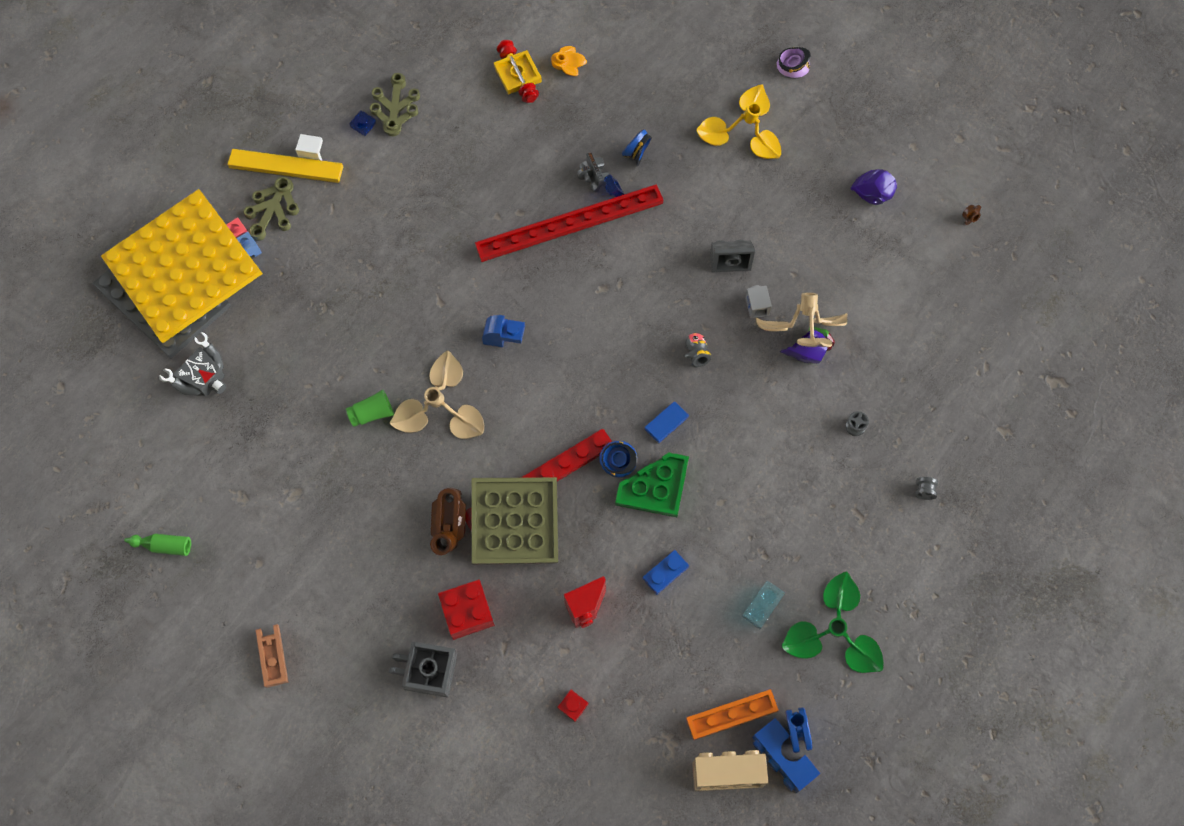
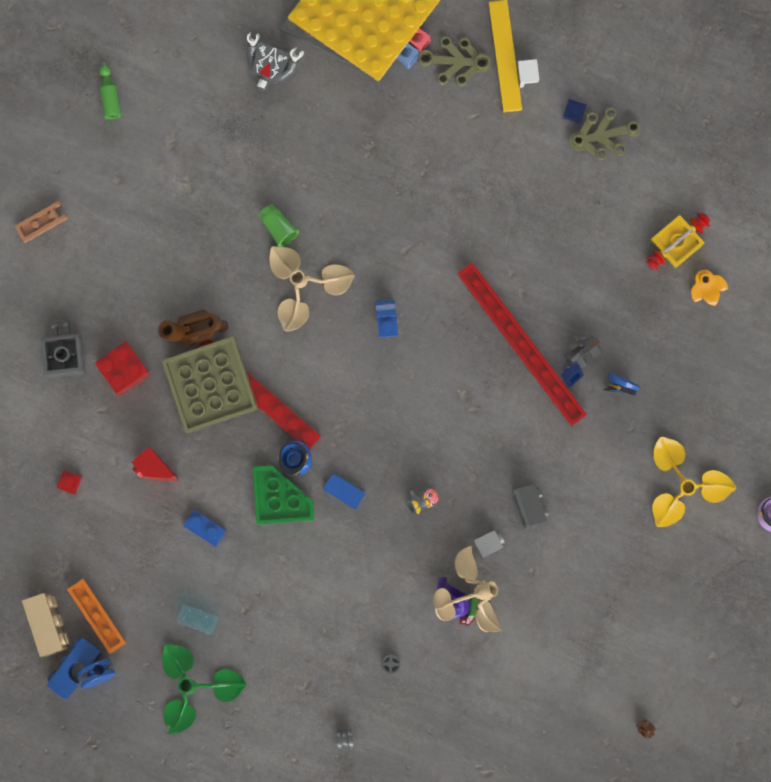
camera: 75 degrees right, 15 degrees up
dark purple helmet [850,169,897,205] -> none

